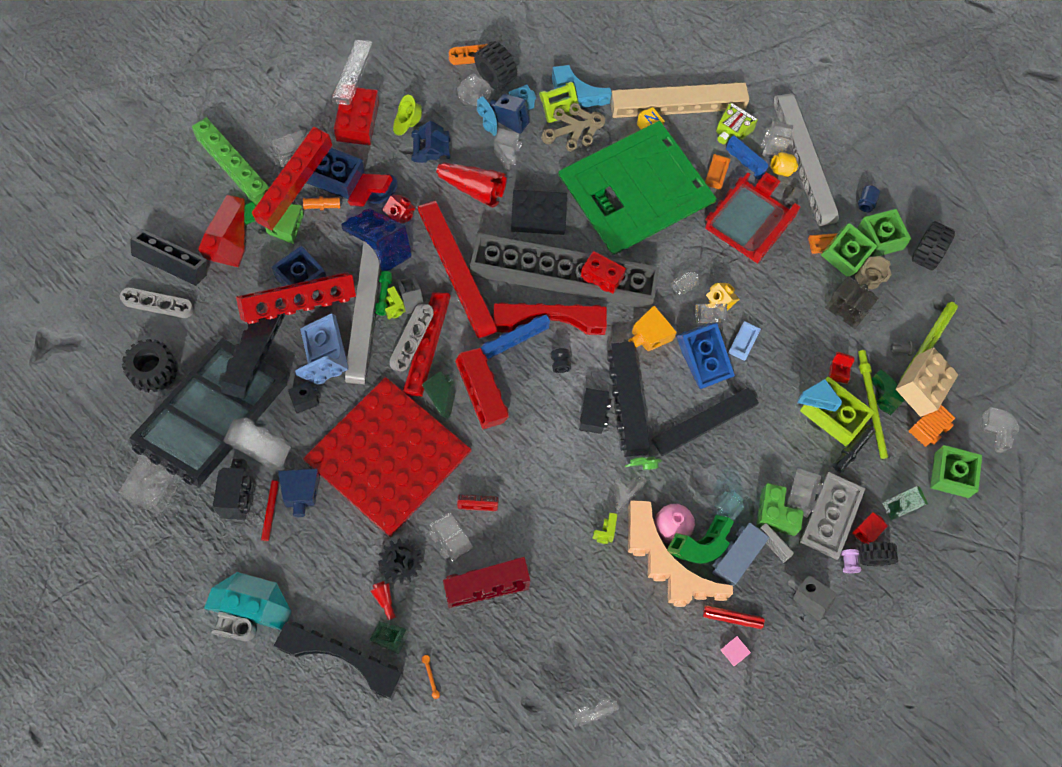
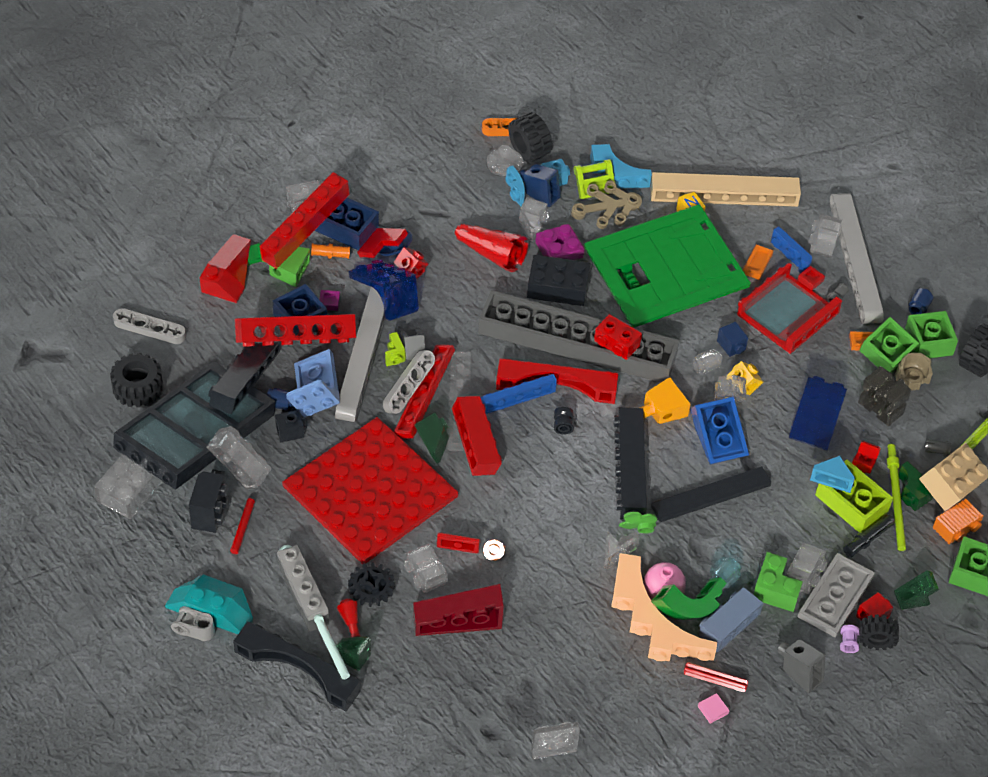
camera: 10 degrees right, 15 degrees down
black brick [130,229,207,286] -> none
bright green brick [192,117,269,206] -> none
dark blue torso [278,469,320,517] -> none
clear tile [332,40,373,105] -> none
red brick [334,86,379,146] -> none
green bar [375,271,392,316] -> none
lime piece [393,94,422,136] -> none
dark blue piece [411,121,451,163] -> none
red beam [418,200,497,339] -> none
orange hinge [422,655,440,699] -> none
black brick [579,388,612,434] -> none
lime bracket [593,513,618,544] -> none
torso [716,103,758,144] -> none
light blue tile [728,321,761,361] -> none
light grey tile [759,523,794,563] -> none
yellow head [770,152,798,177] -> none
none -> dark blue brick [267,387,295,411]
none -> light grey piece [277,545,350,679]
none -> magenta plate [319,290,340,311]
none -> plate [483,539,506,561]
none -> magenta brick [535,224,585,260]
none -> dark blue brick [717,322,748,357]
none -> clear blue bracket [789,376,847,451]

